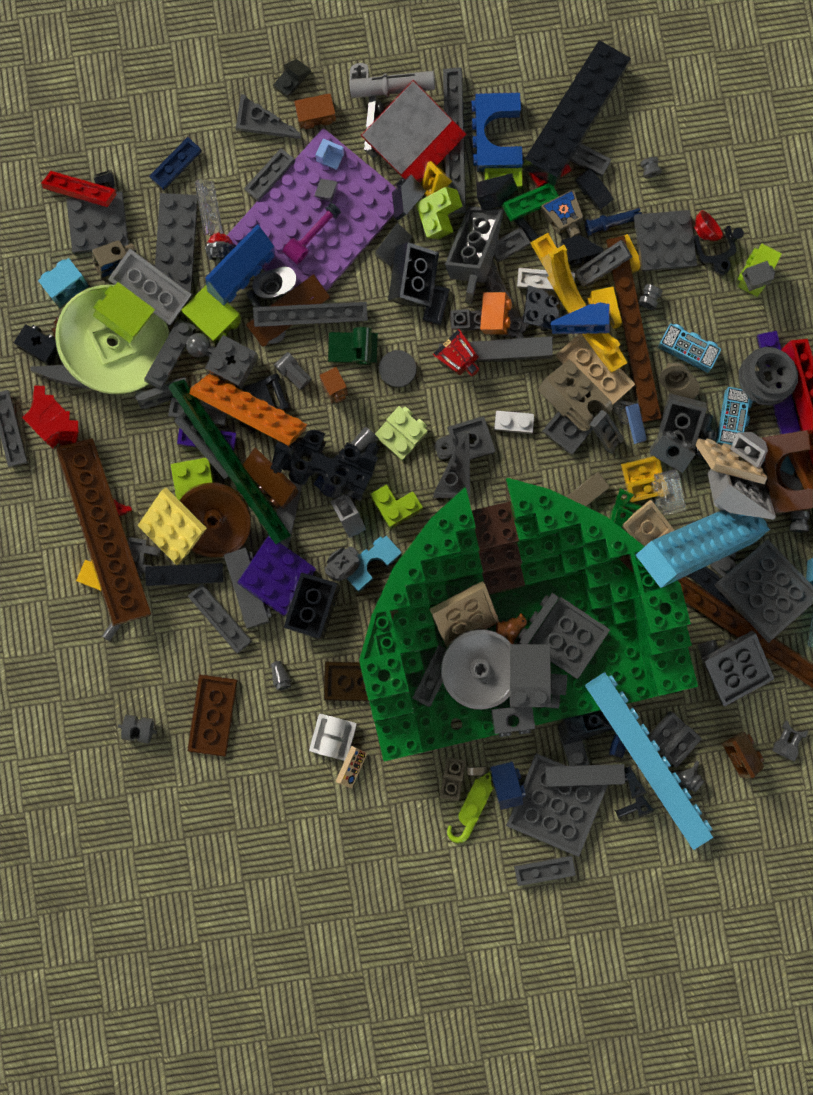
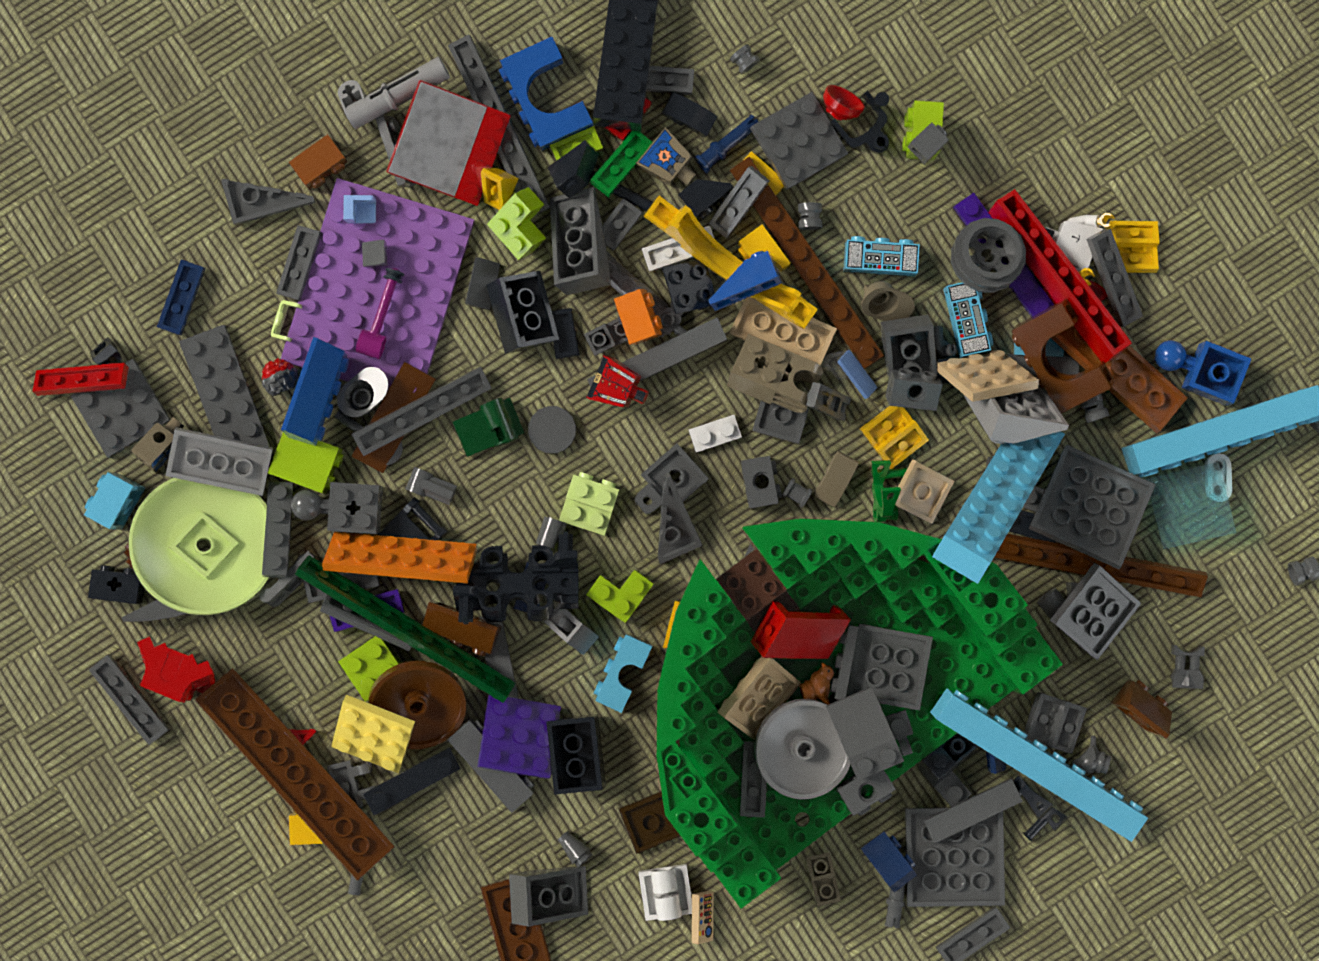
camera: 25 degrees left, 5 degrees up
lime brick [93,282,155,343] -> none
dark grey tile [188,584,252,654] -> none
clear plate [195,179,223,236] -> none
pearl dark grey slope [273,59,311,98] -> none
dark orange brick [319,367,348,403] -> none
dark grey tile [325,547,361,581] -> none
black slope [392,175,426,221] -> none
lime plate [447,772,493,843] -> none
dark grey tile [465,274,477,304] -> none
dark tan tile [467,766,487,776] -> none
clear brick [652,469,686,516] -> none
light grey slope [730,432,768,468] -> none
none -> yellowish green piece [271,300,303,342]
none -> dark grey slope [509,866,588,927]
none -> dark grey brick [740,456,782,509]
none -> red panel [751,602,851,659]
none -> dark grey bush [782,478,813,508]
none -> dark grey pin [885,884,906,928]

